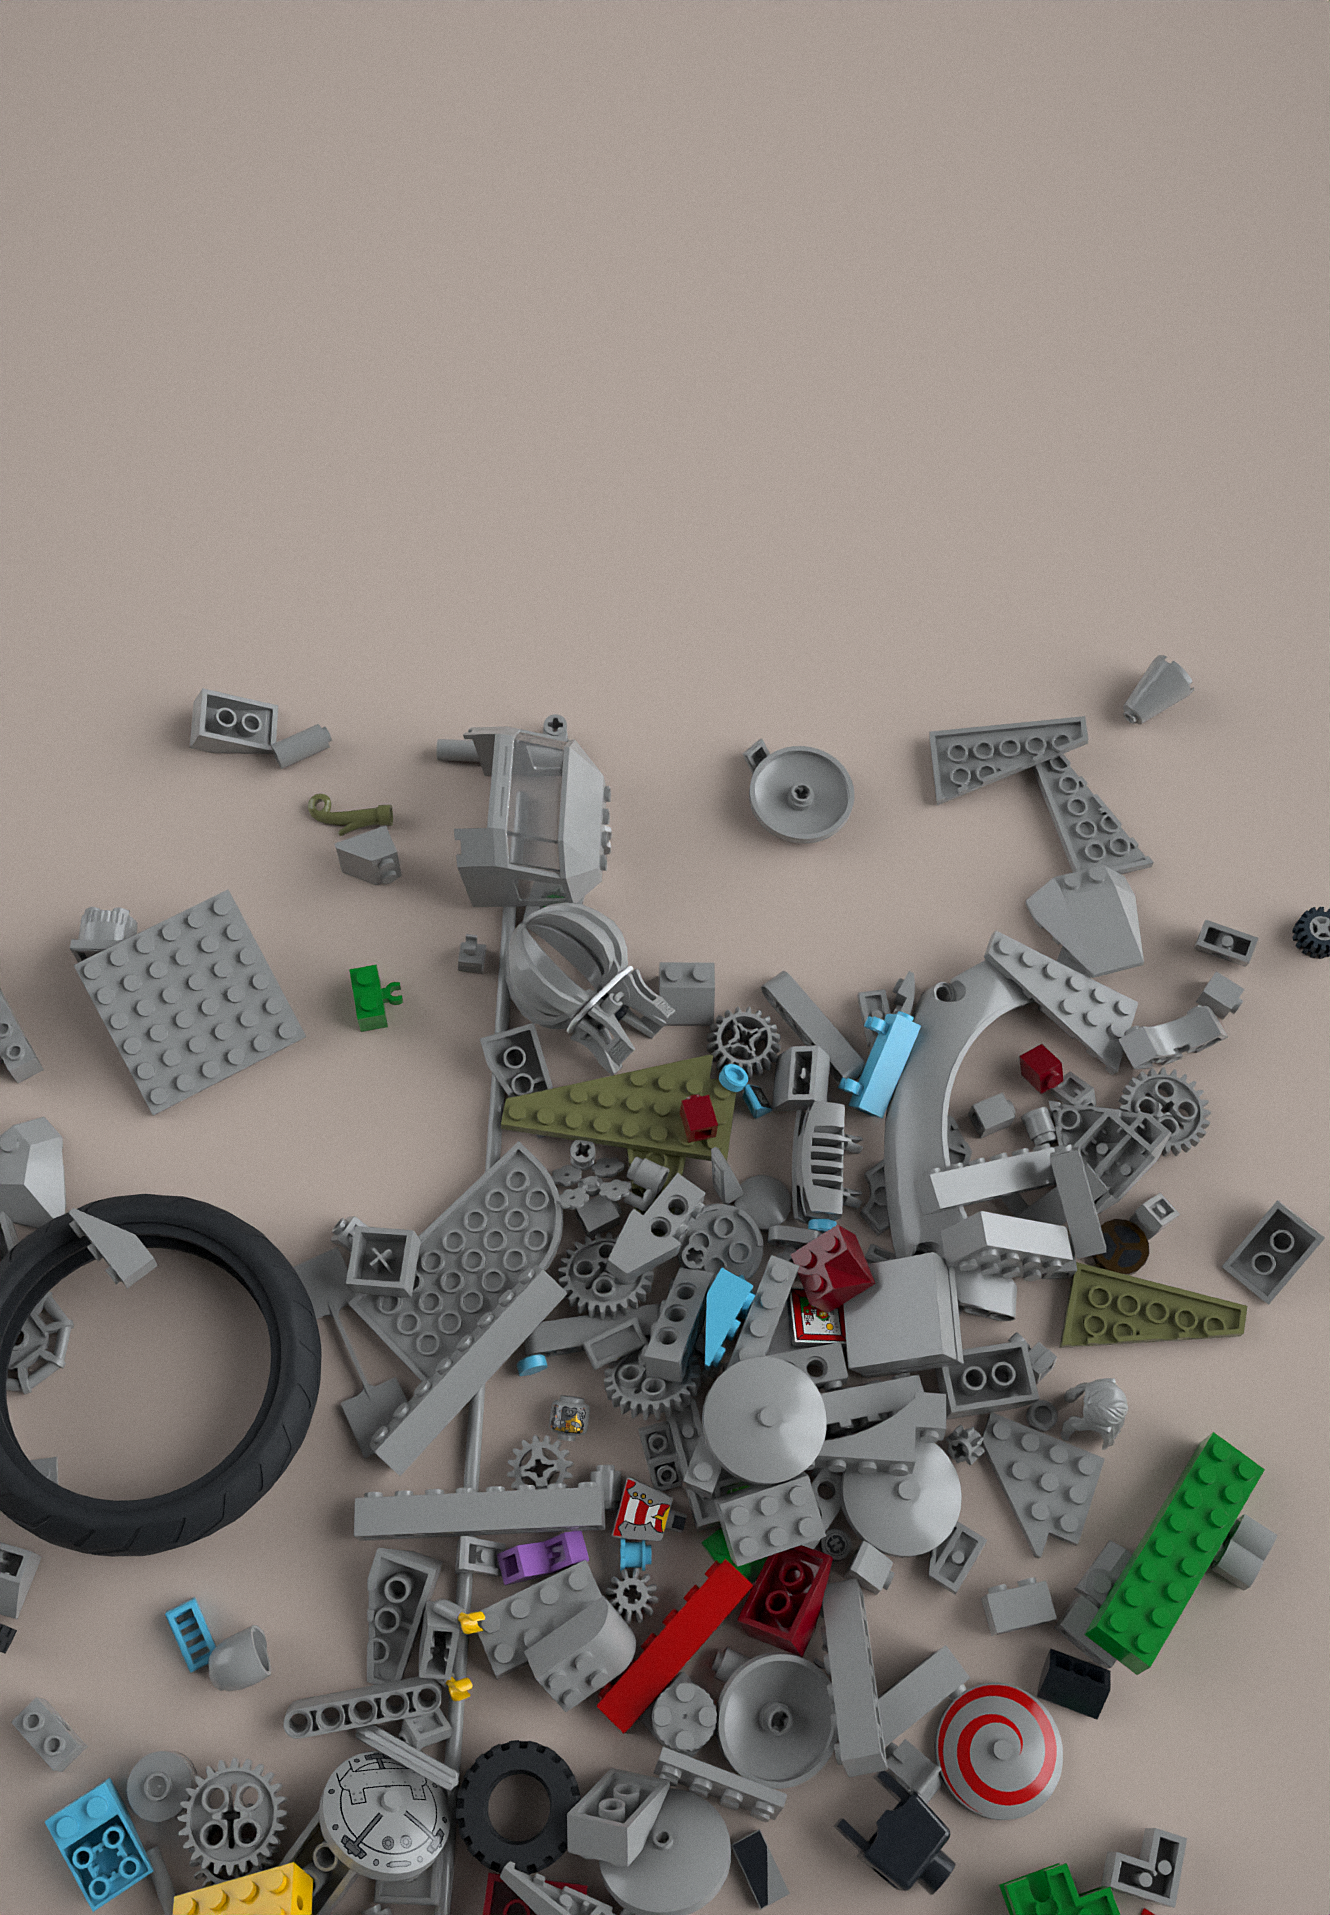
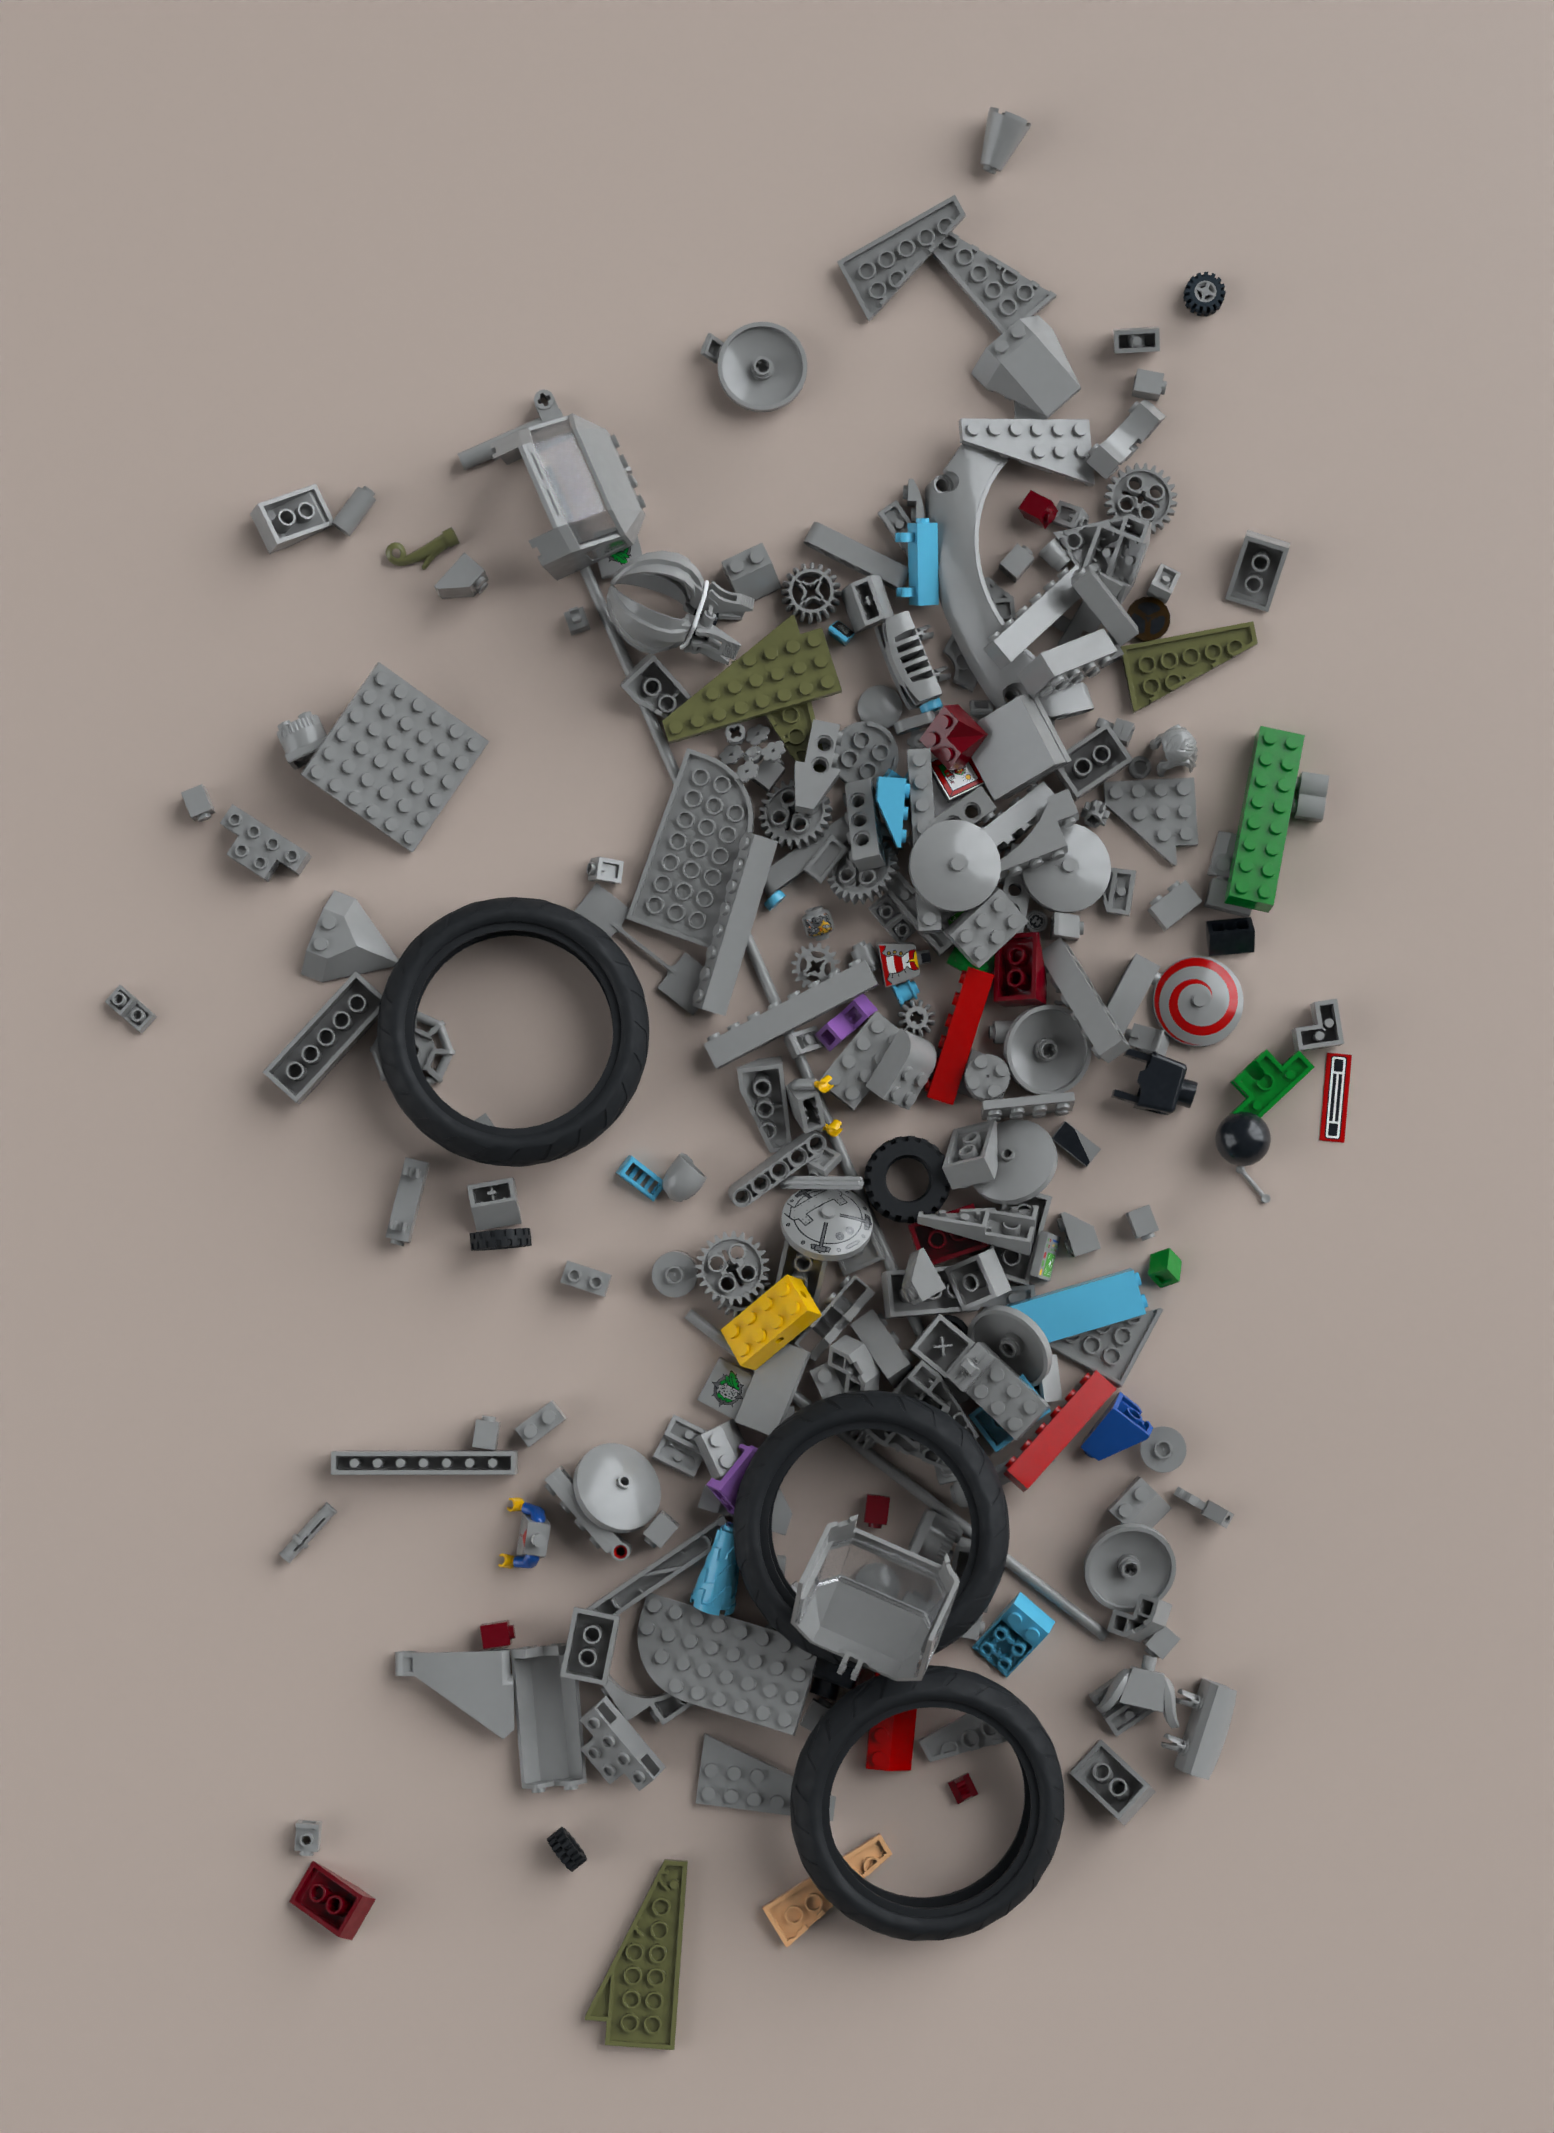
camera: 20 degrees left, 20 degrees up
medium azure slope [45,1777,154,1912] -> none
light grey slope [69,1208,158,1289] -> none
light grey brick [346,1226,421,1298] -> none
green brick [349,964,403,1032] -> none
light grey piece [624,1157,669,1211] -> none
dark red brick [680,1094,718,1143] -> none
light grey bush [681,1243,708,1270] -> none
light grey slope [711,1147,744,1205] -> none
medium azure tile [719,1064,748,1092] -> none

